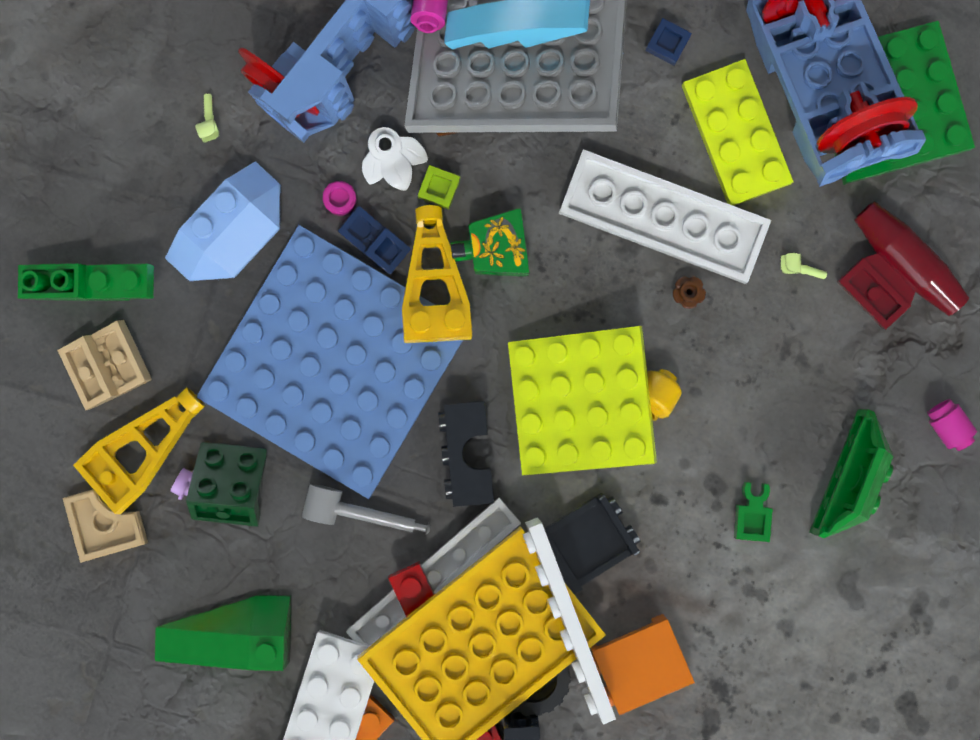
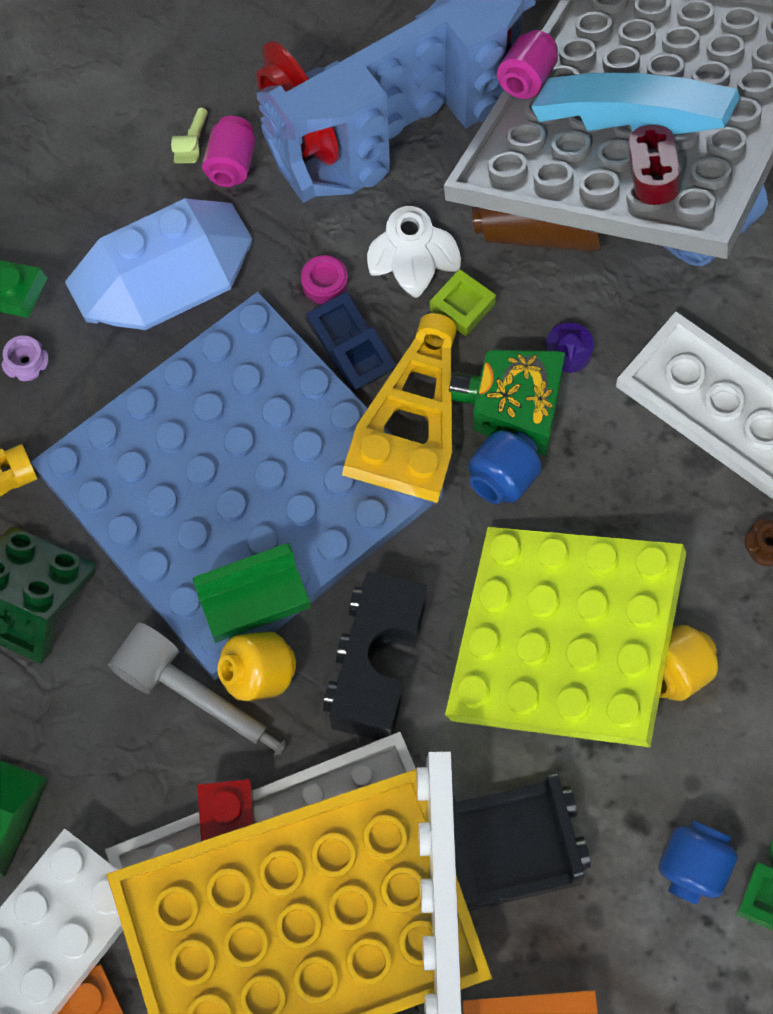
camera: 20 degrees right, 20 degrees down
none -> lavender plate [1,335,49,382]
none -> green panel [192,543,311,643]
none -> dark pink brick [202,116,256,187]
none -> yellow head [217,631,296,701]
none -> blue head [468,431,542,505]
none -> dark purple tile [545,323,594,373]
none -> dark red beam [629,125,680,205]
none -> blue head [658,820,738,905]

